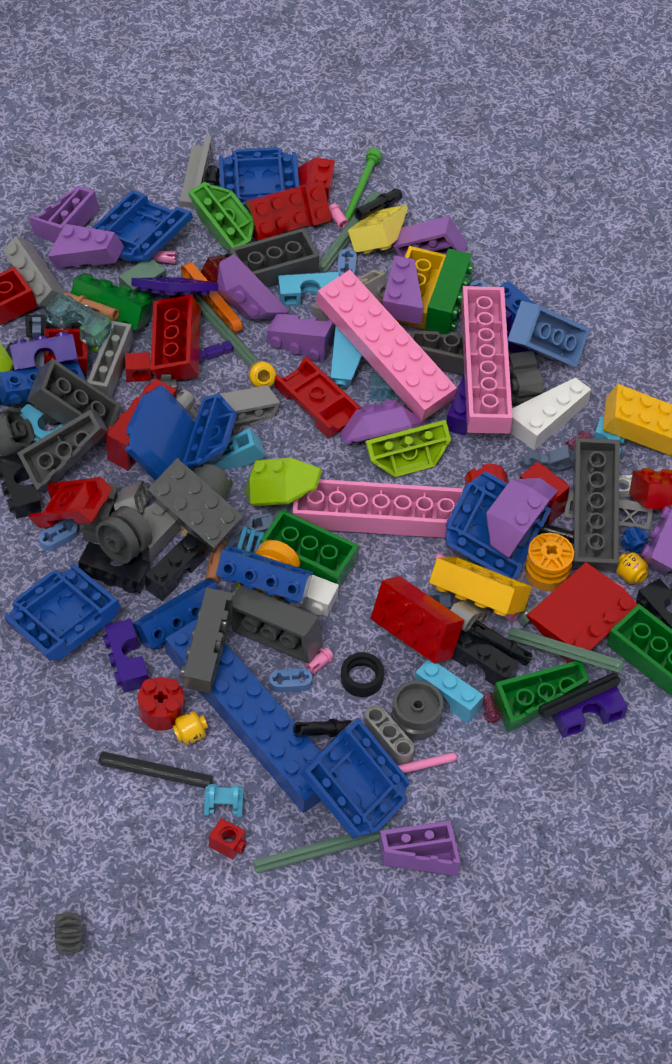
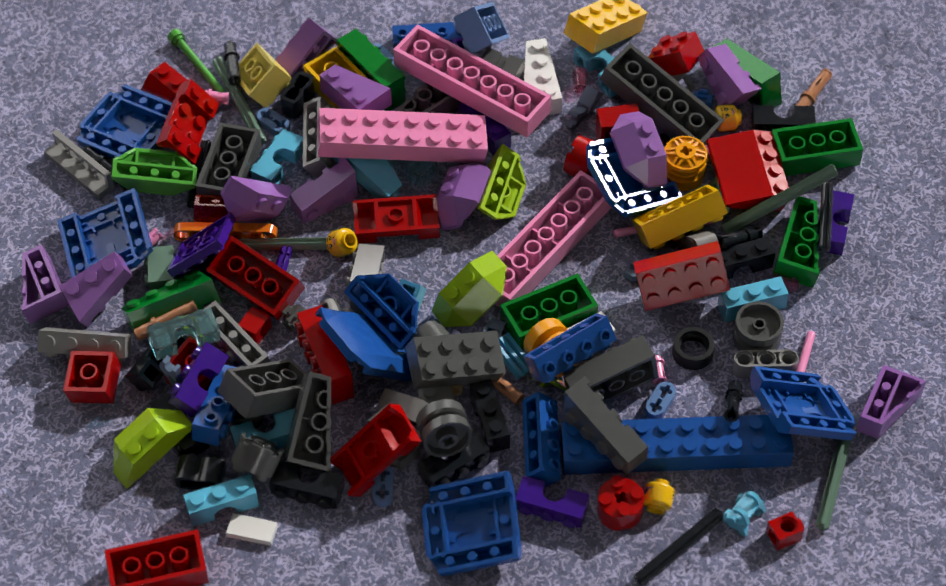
camera: 50 degrees left, 0 degrees up
none -> black brick [281,71,314,119]

